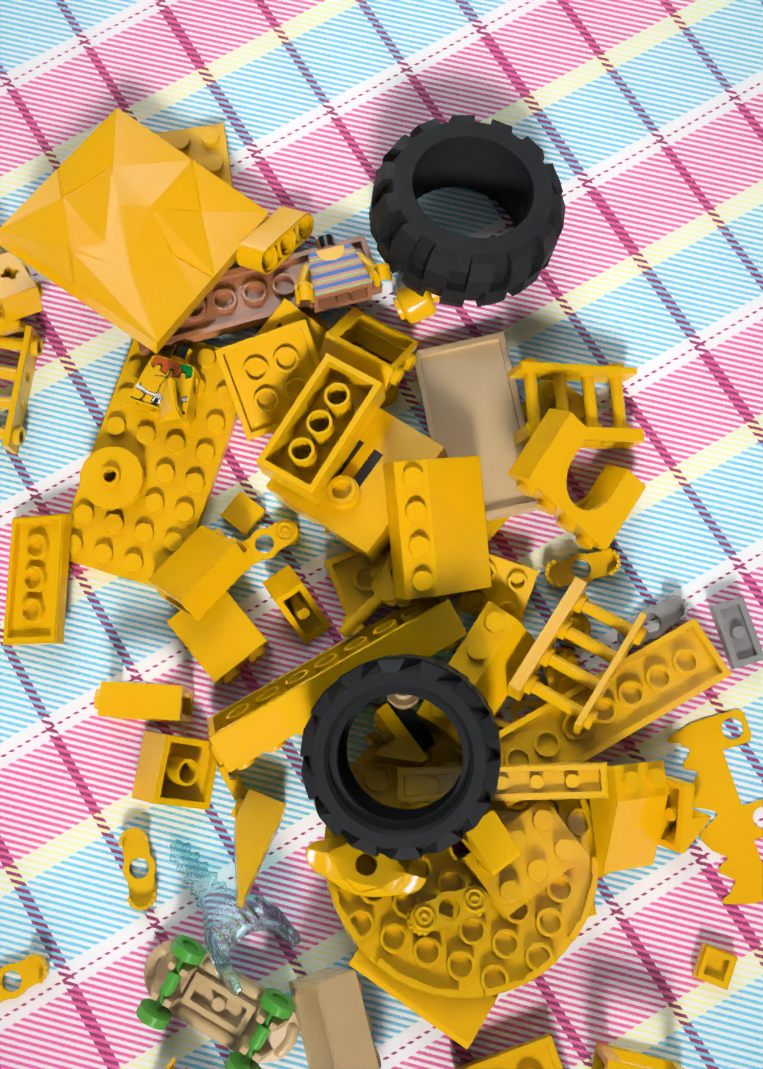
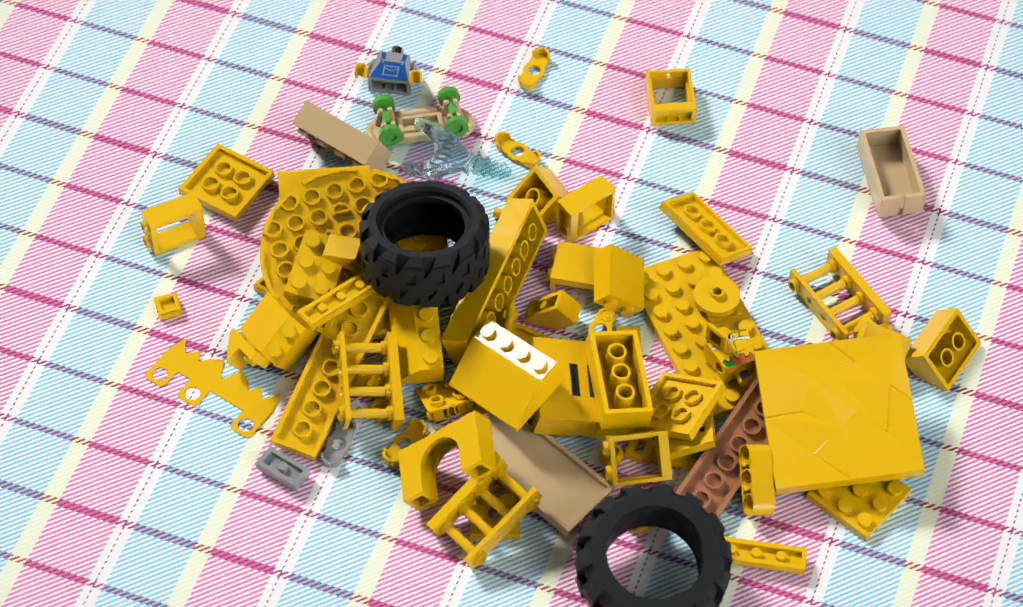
camera: 135 degrees right, 25 degrees down
yellow slope [231,788,286,908] -> none
torso [294,234,393,313] -> none
yellow tile [326,474,361,510] -> none
yellow piece [406,884,489,936] -> none
none -> yellow plate [724,536,808,575]

